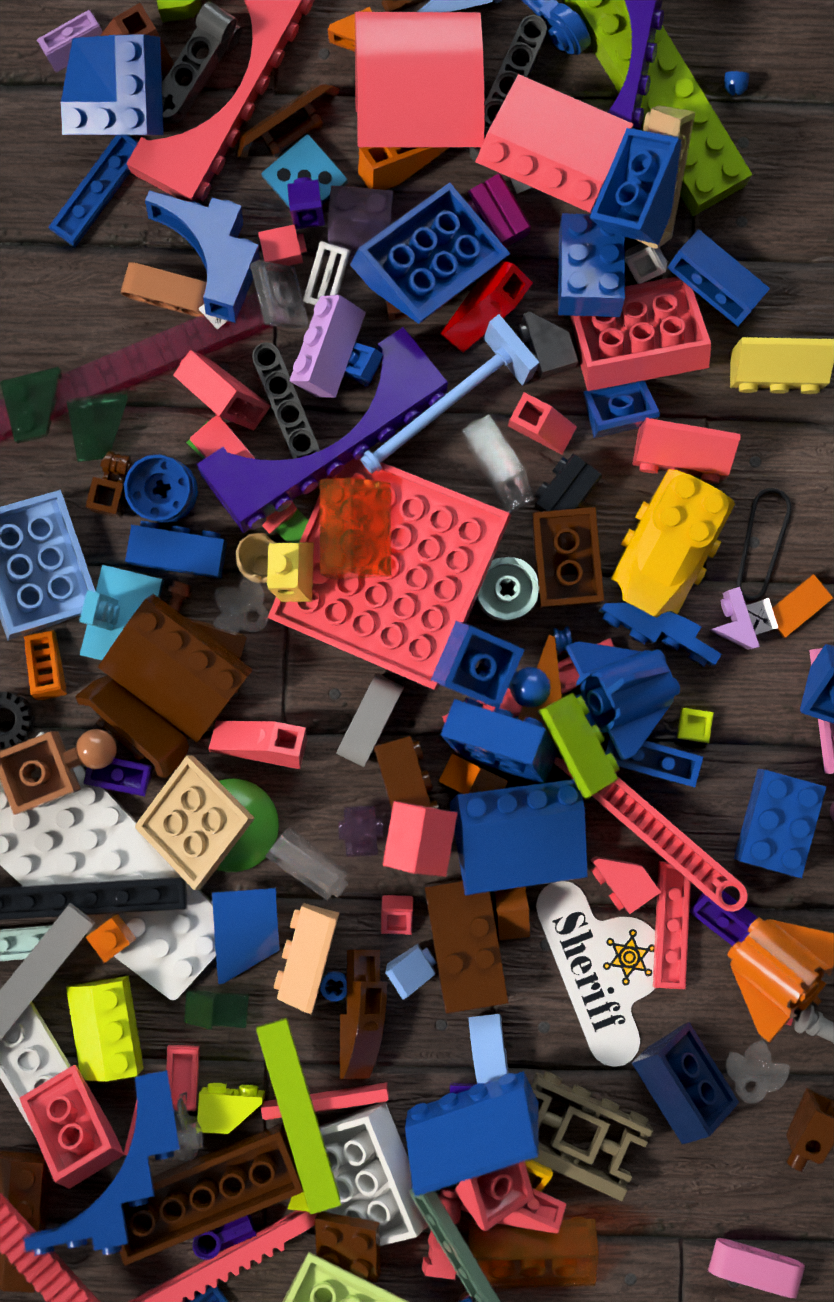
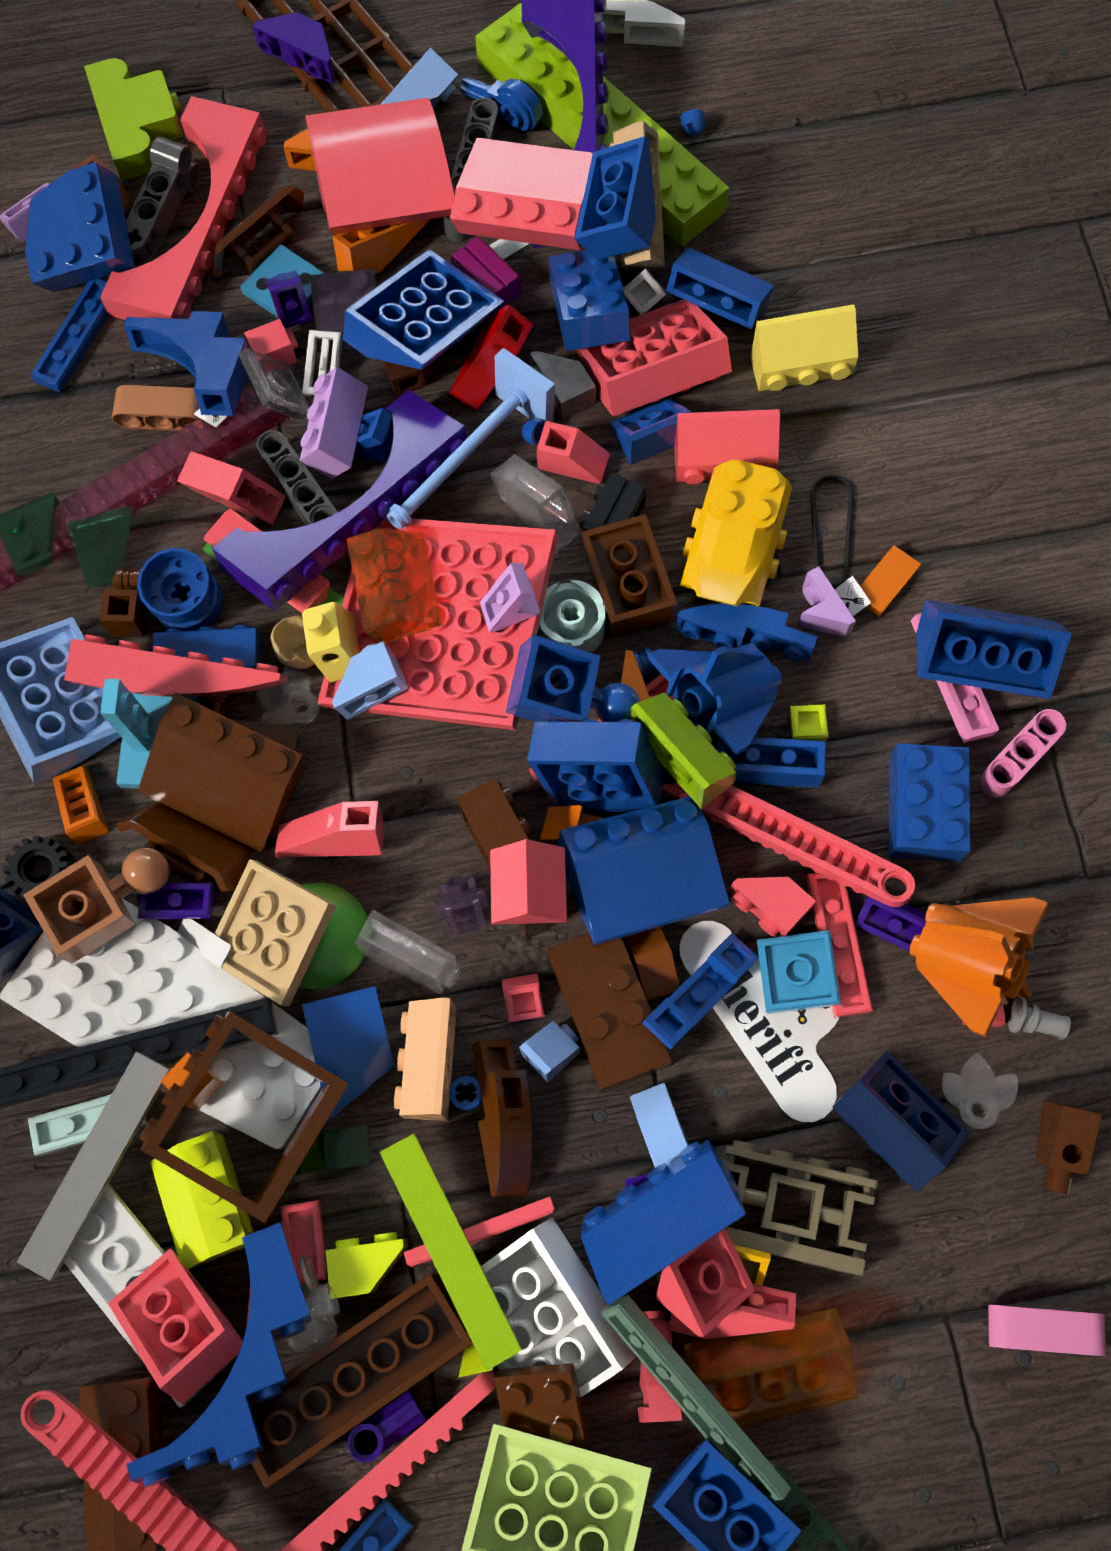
camera: 10 degrees left, 15 degrees down
light grey beam [336,673,404,767] -> none
none -> coral slope [64,635,287,697]
none -> reddish brown window [139,1011,349,1223]
none -> white sticker [177,919,231,968]
none -> light blue slope [332,641,409,720]
none -> lavender slope [480,563,540,632]
none -> blue hinge [521,419,546,446]
none -> blue slope [642,933,759,1050]
none -> dark azure tile [757,930,841,1014]

